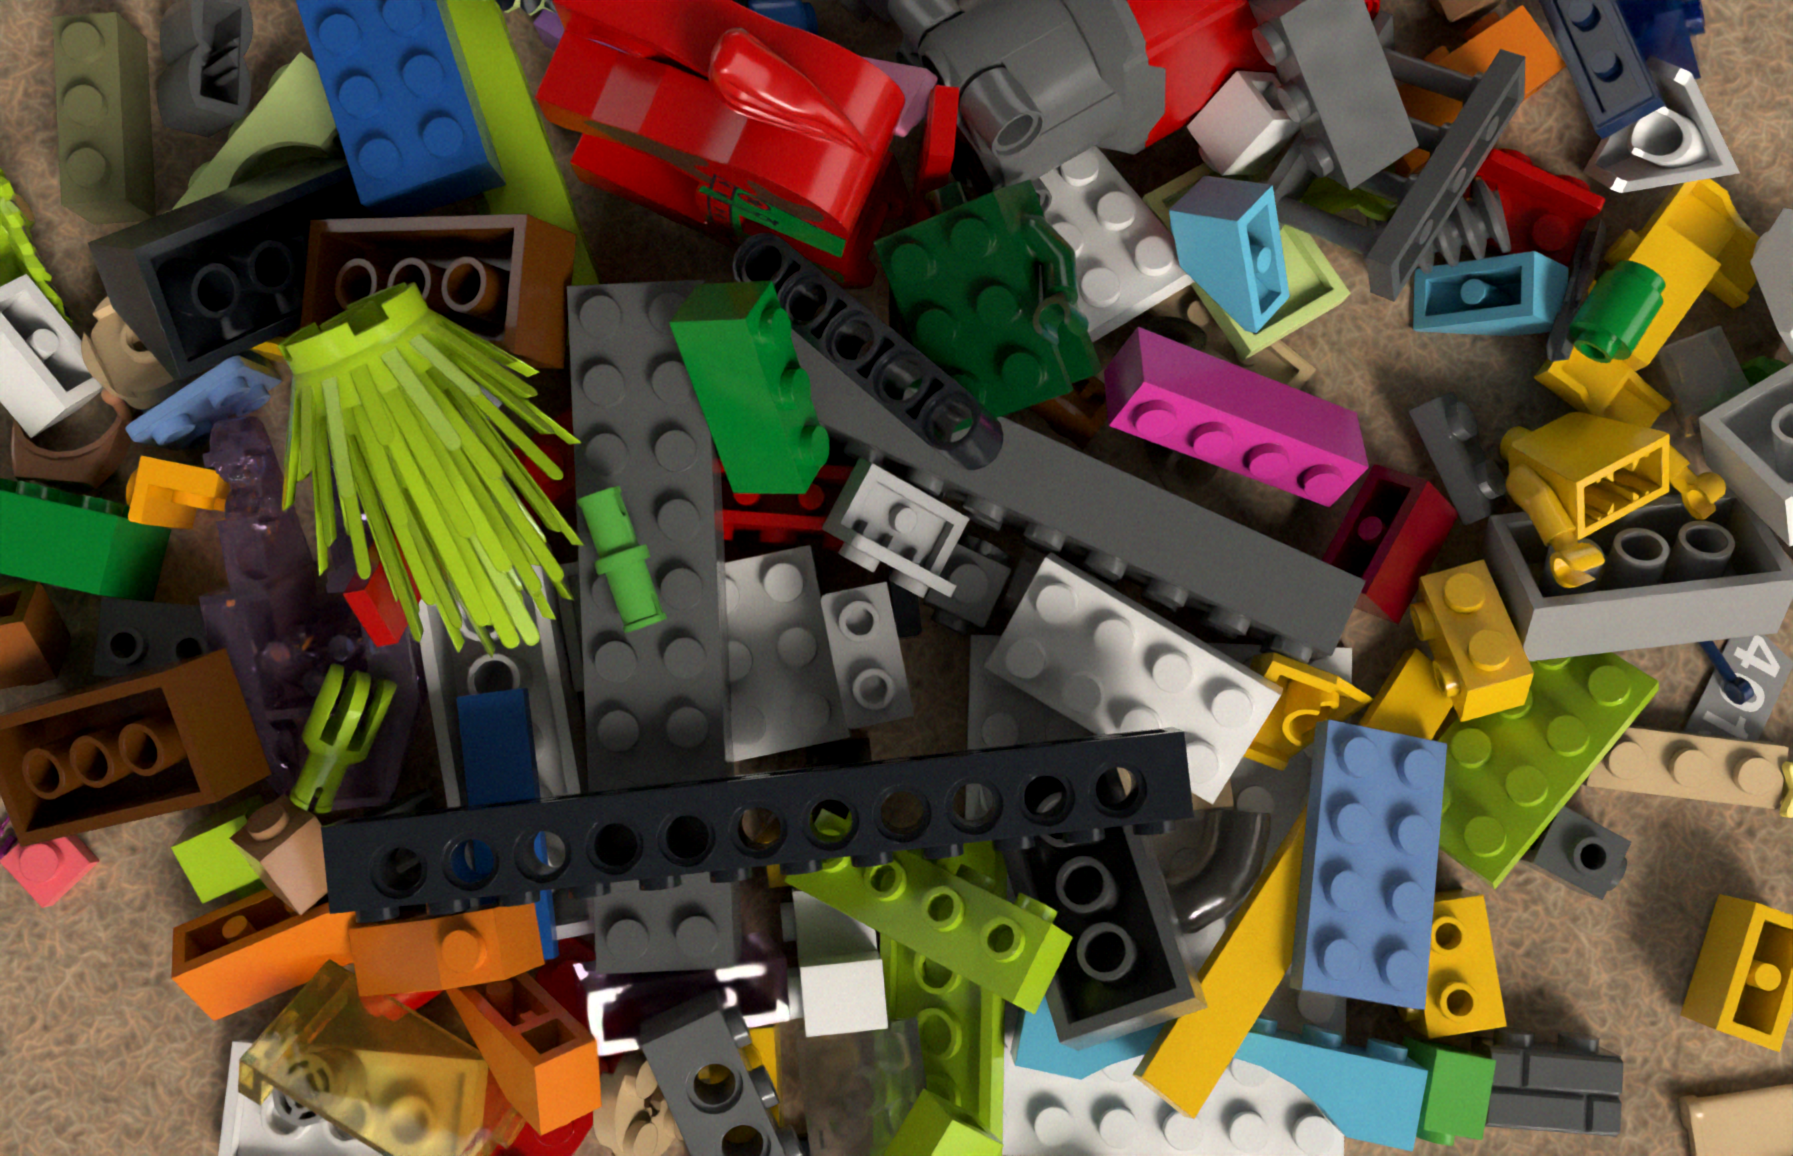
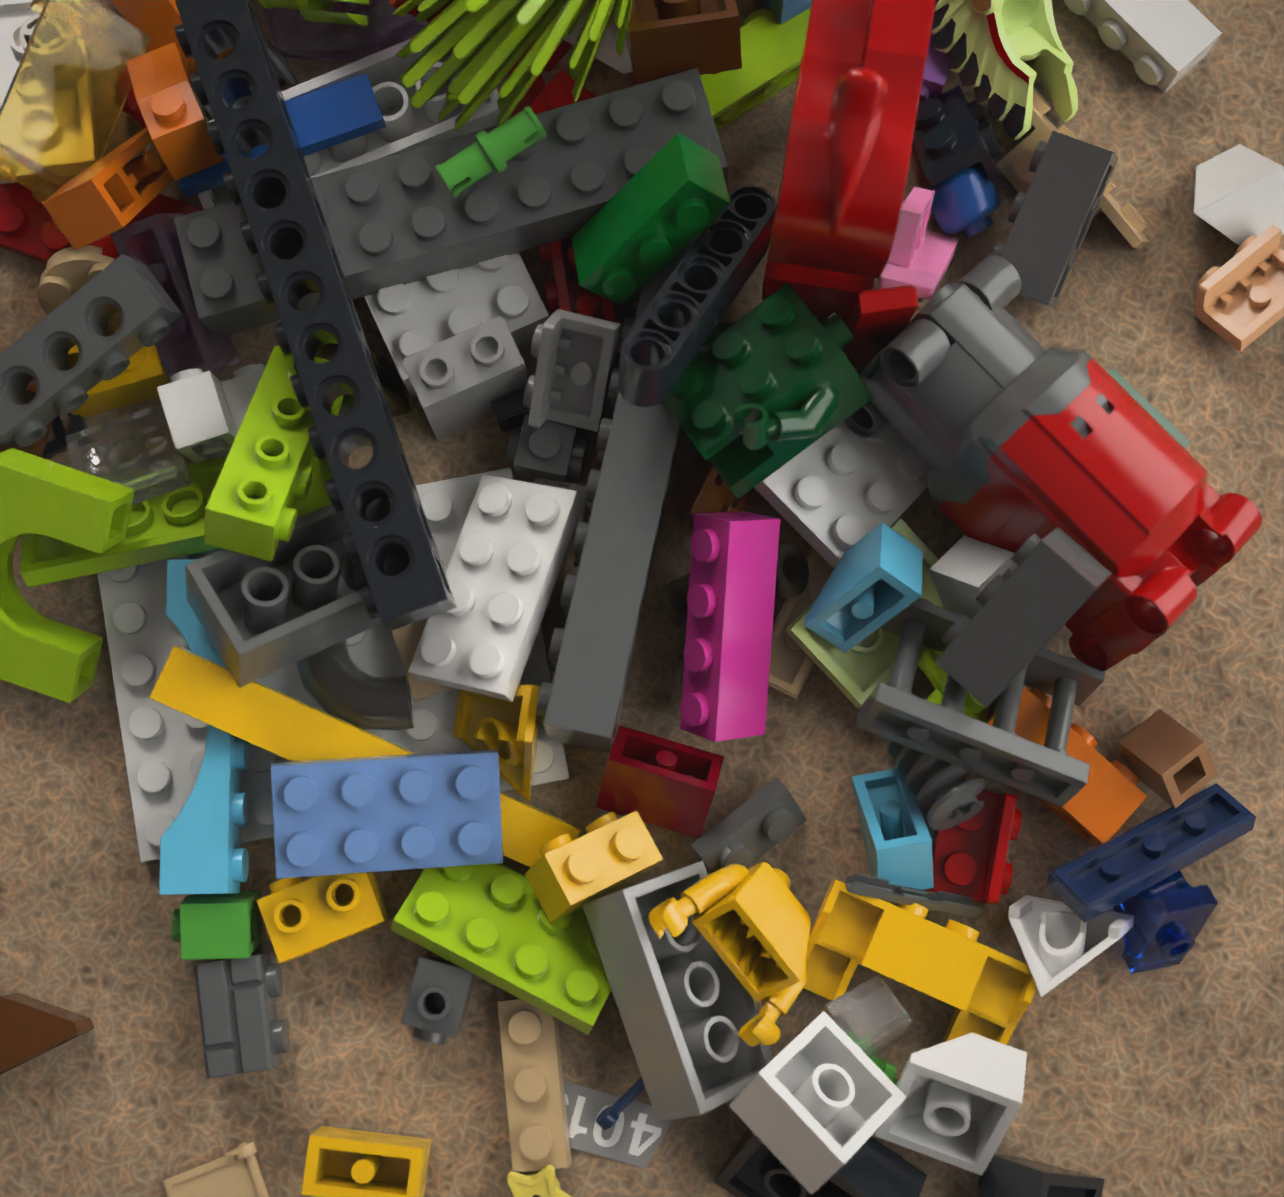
camera: 80 degrees right, 5 degrees down
green brick [1569,260,1666,363] -> none

